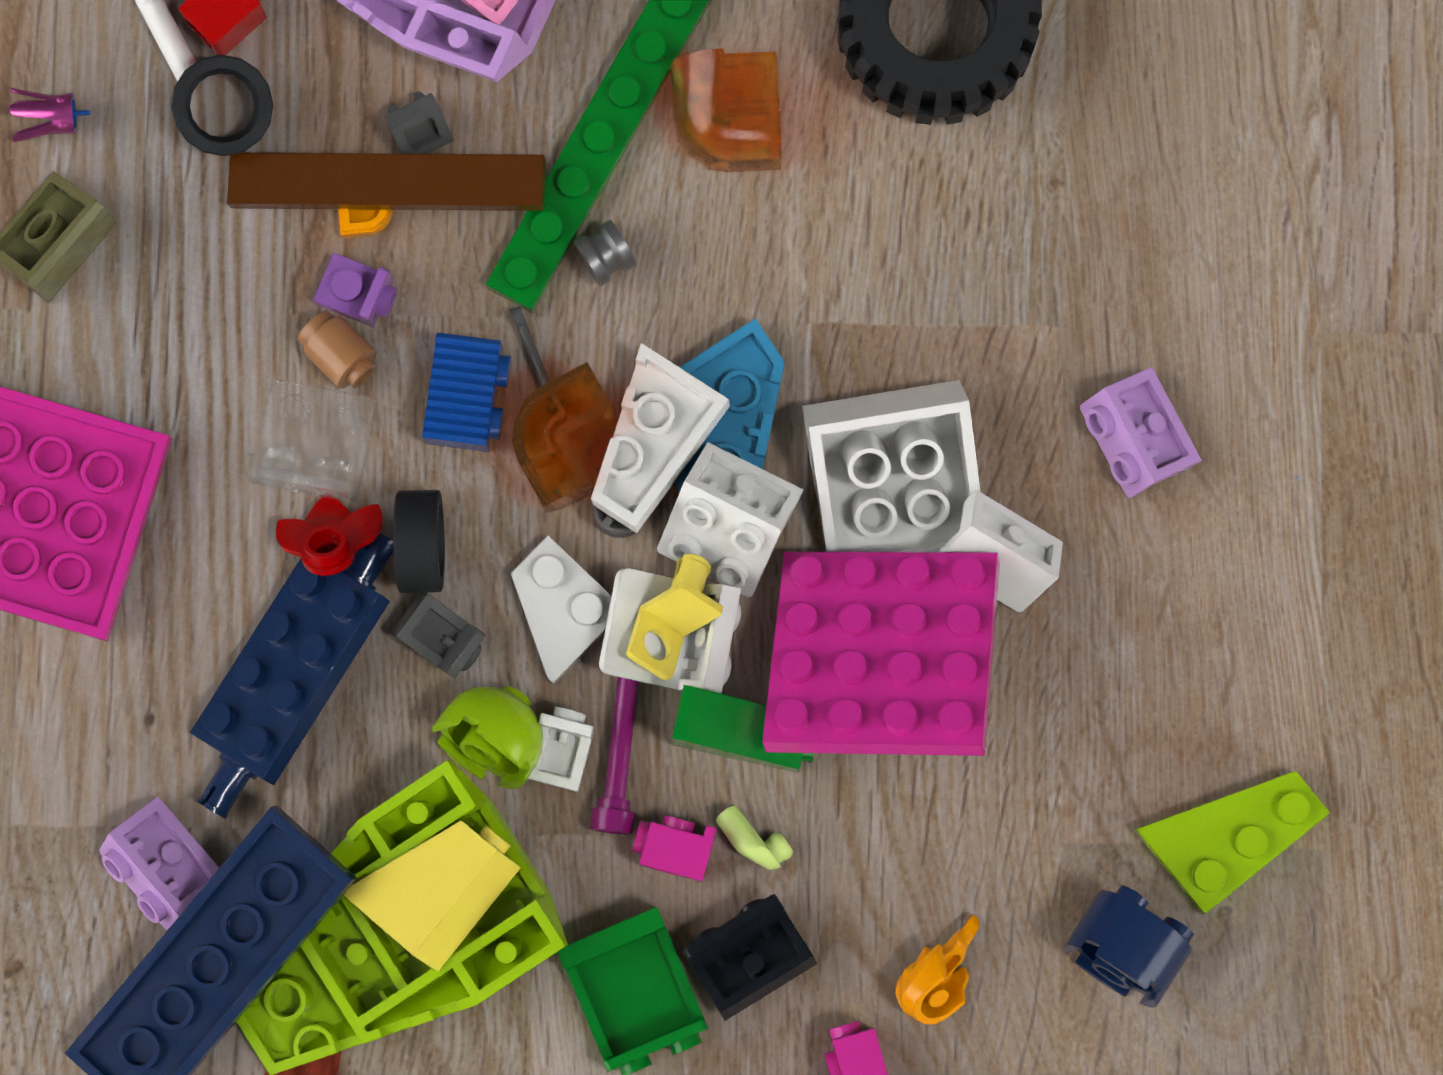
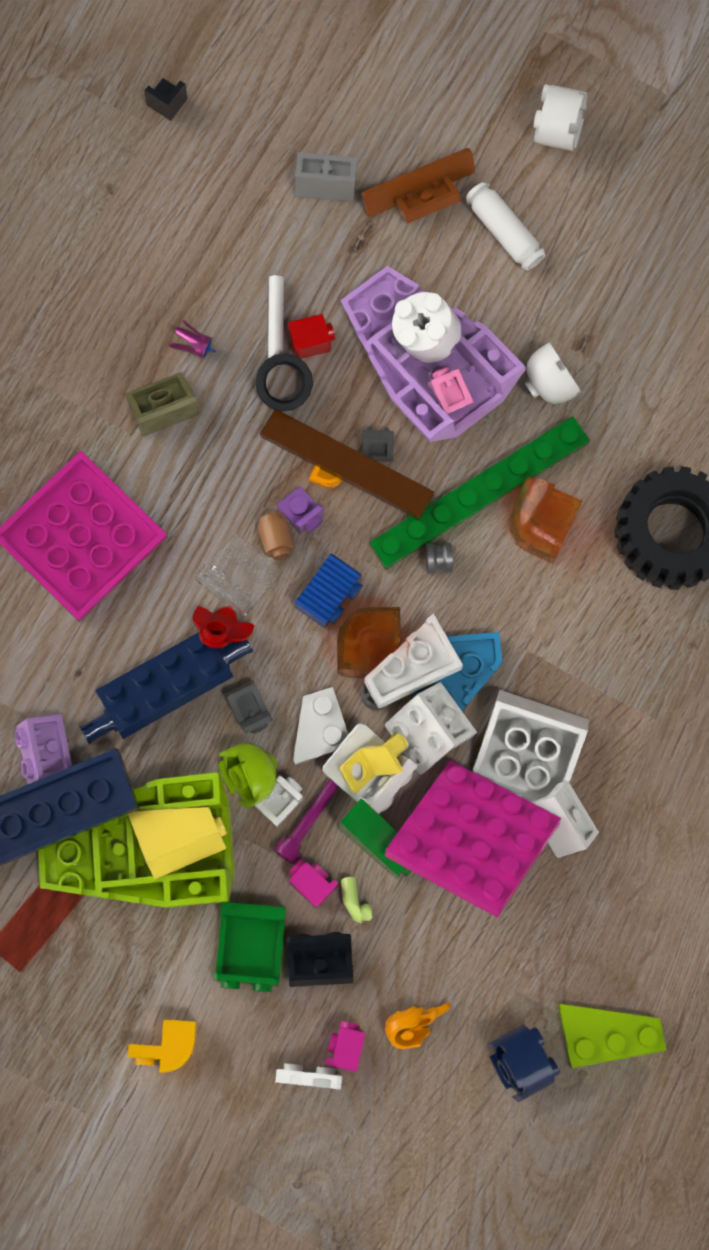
camera: 25 degrees right, 5 degrees down
black tyre [393,490,445,593] -> none
dark grey hinge [510,306,562,411] -> none
lavender bracket [1080,367,1202,498] -> none

